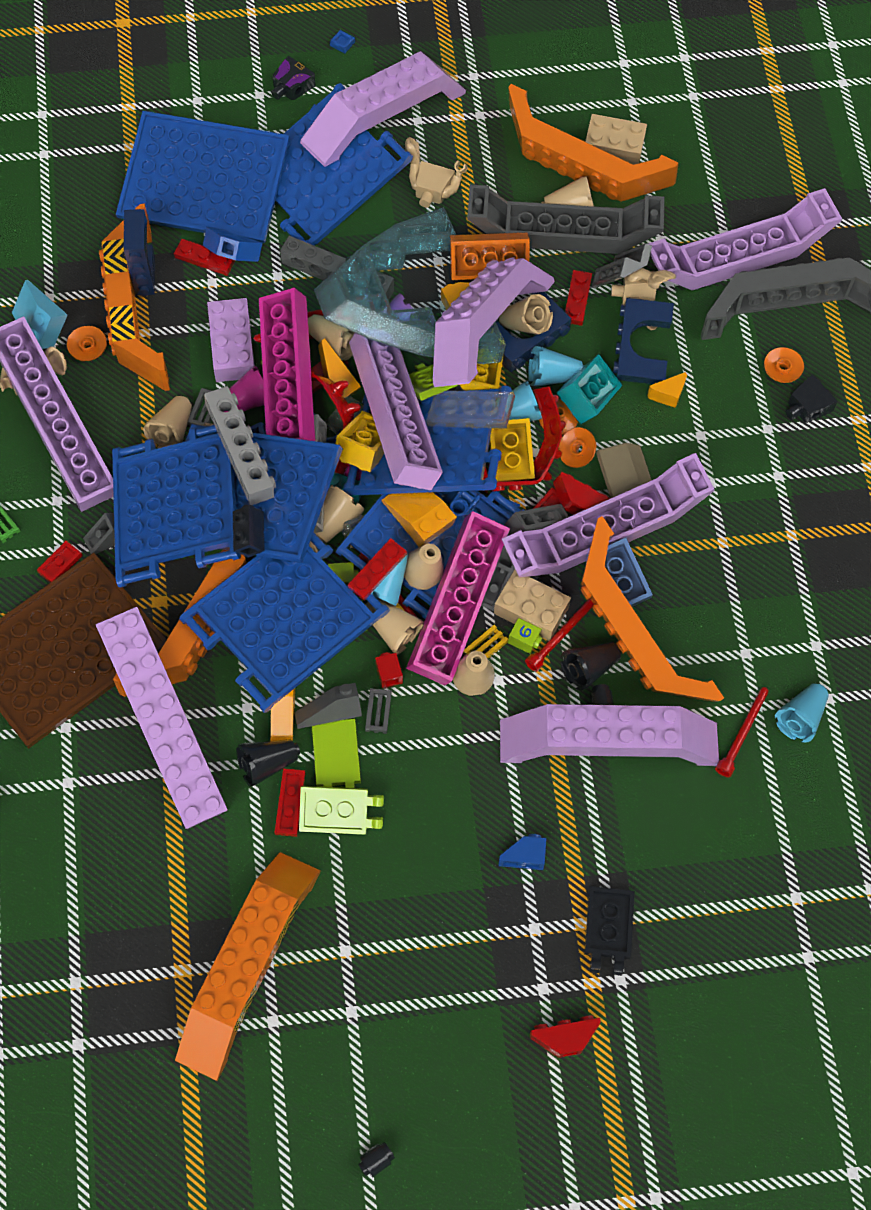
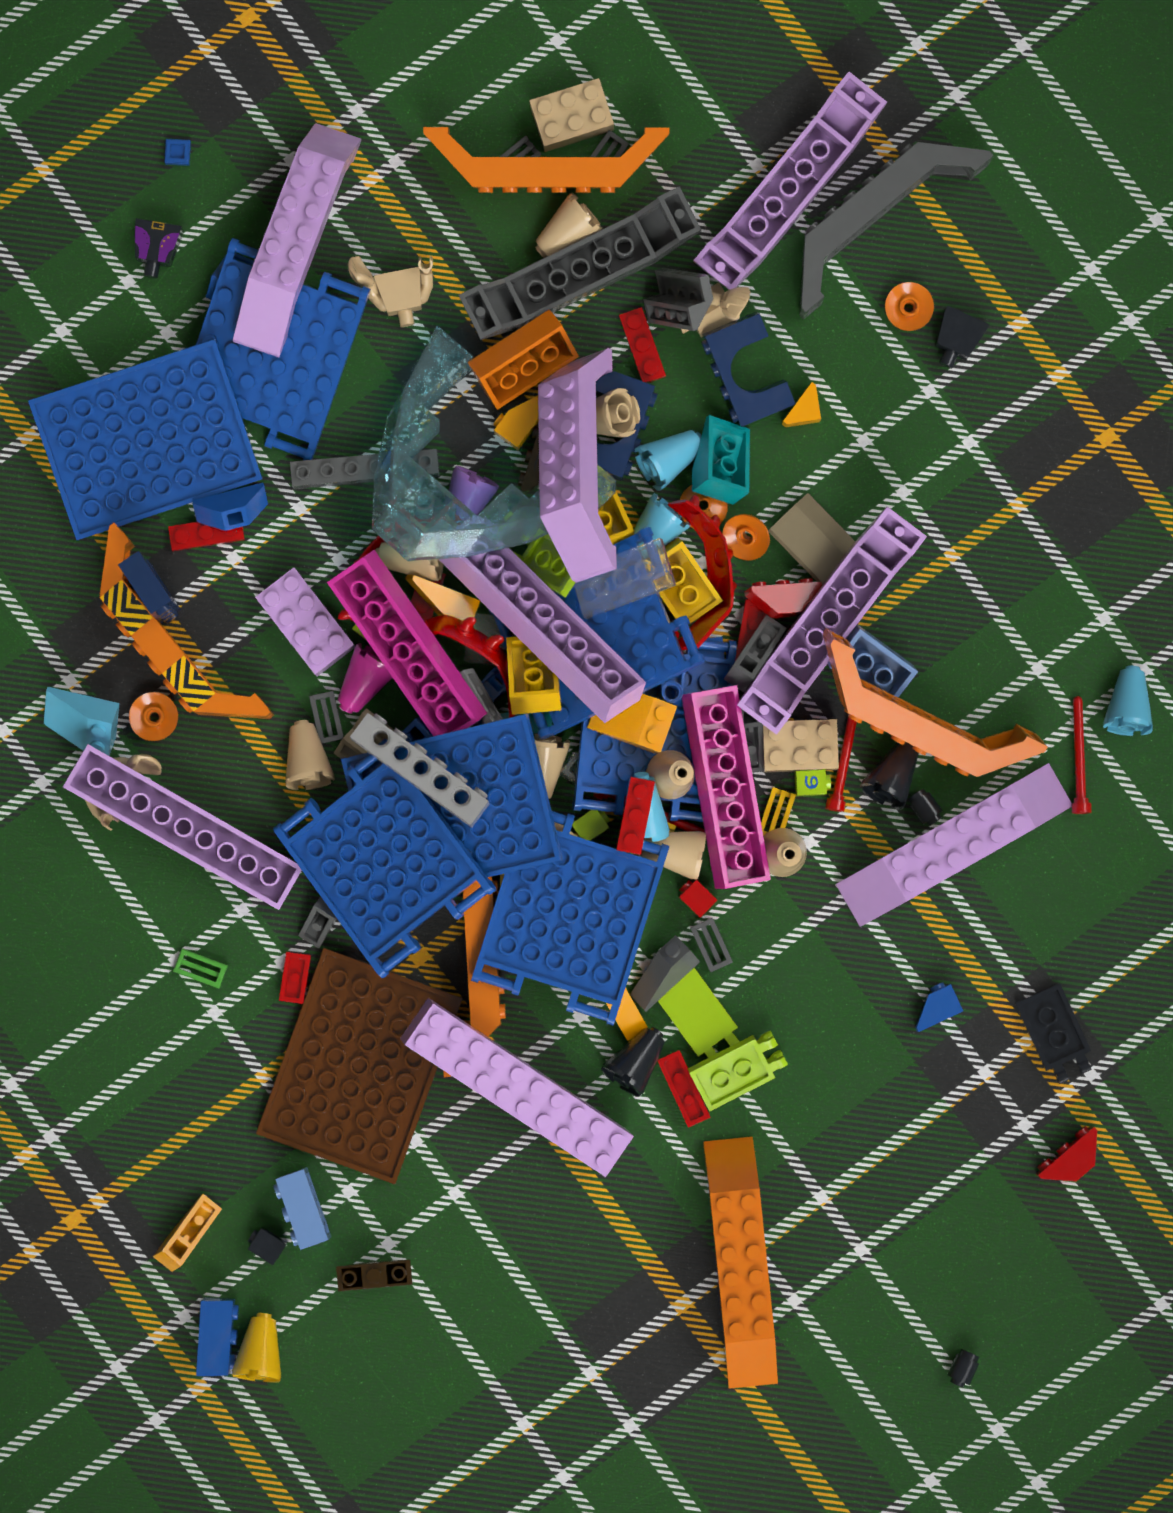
camera: 25 degrees left, 20 degrees up
black brick [233,505,265,557] -> none

